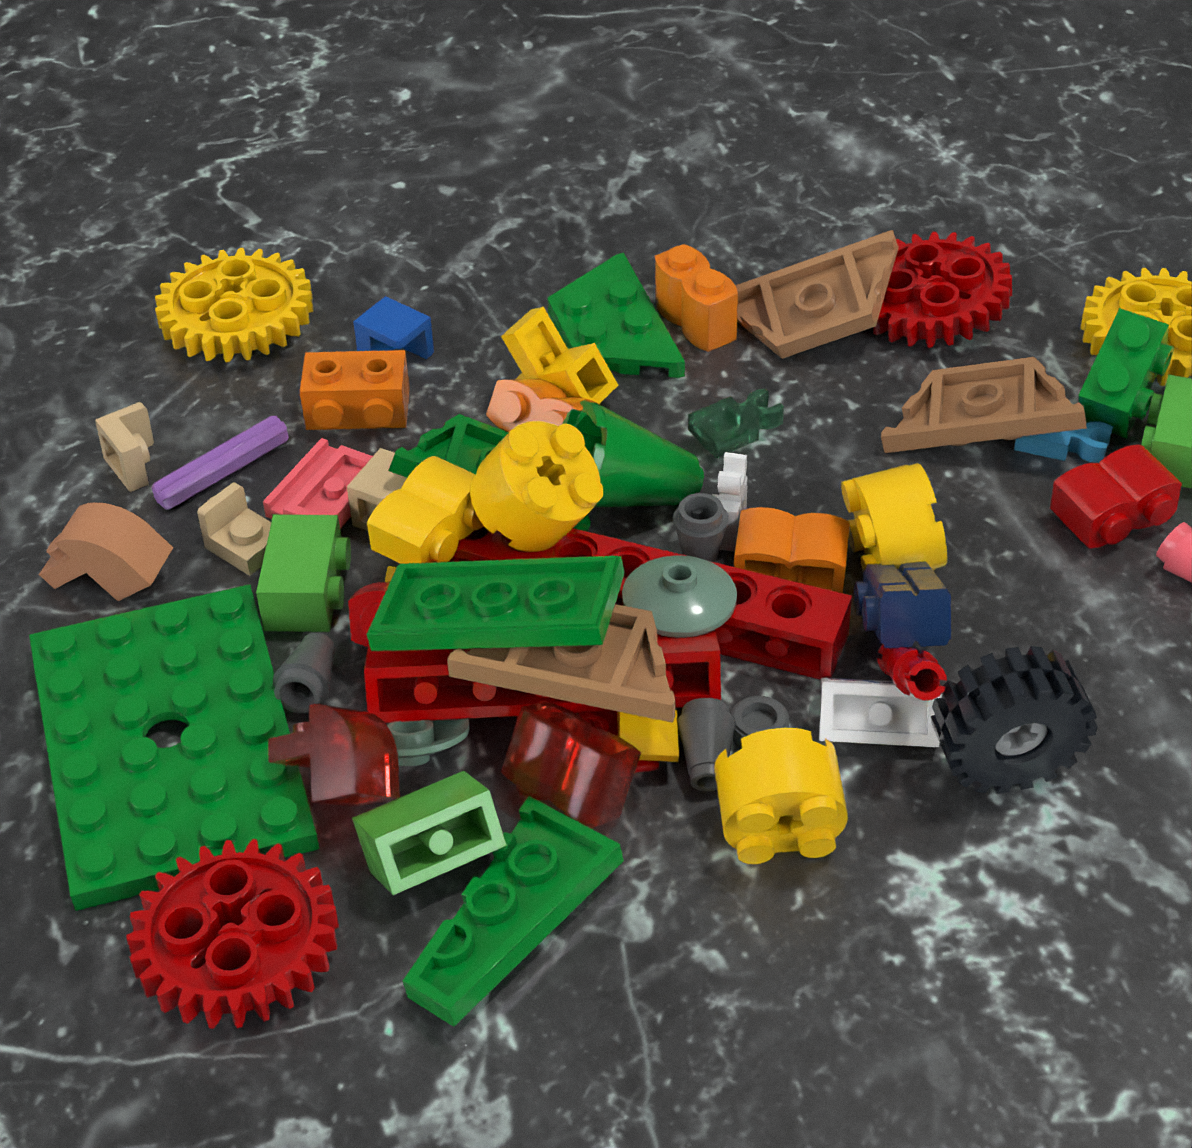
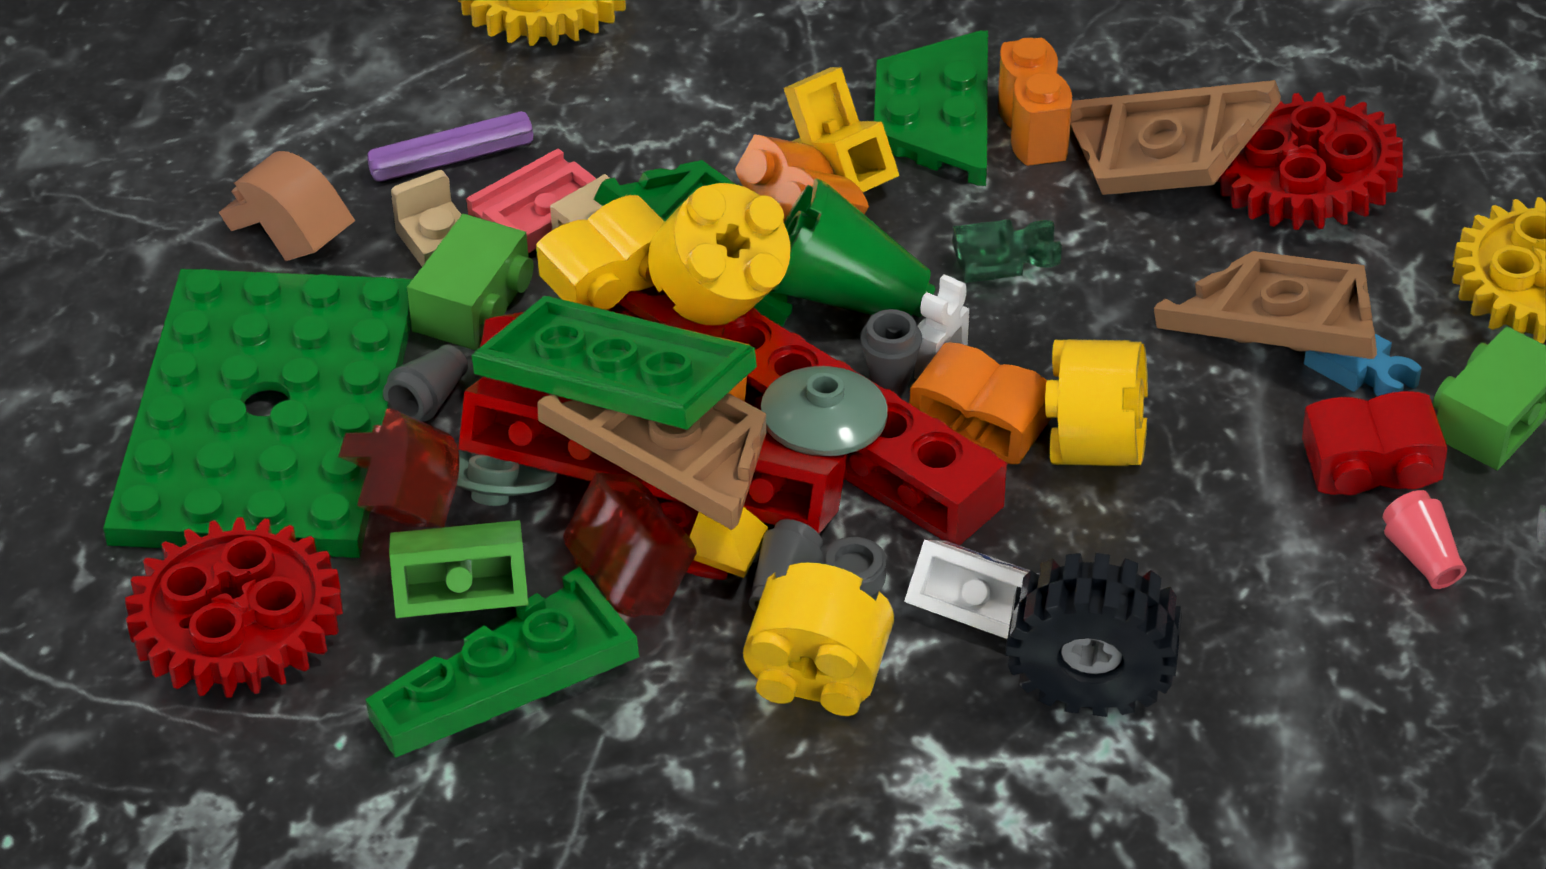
camera: 20 degrees right, 0 degrees up
tan bracket [95,402,154,492] -> none
orange brick [300,350,410,430] -> none
blue panel [353,296,434,359] -> none
dark blue brick [854,561,951,648] -> none
red pin [877,645,947,701] -> none
green brick [1078,308,1174,439] -> none

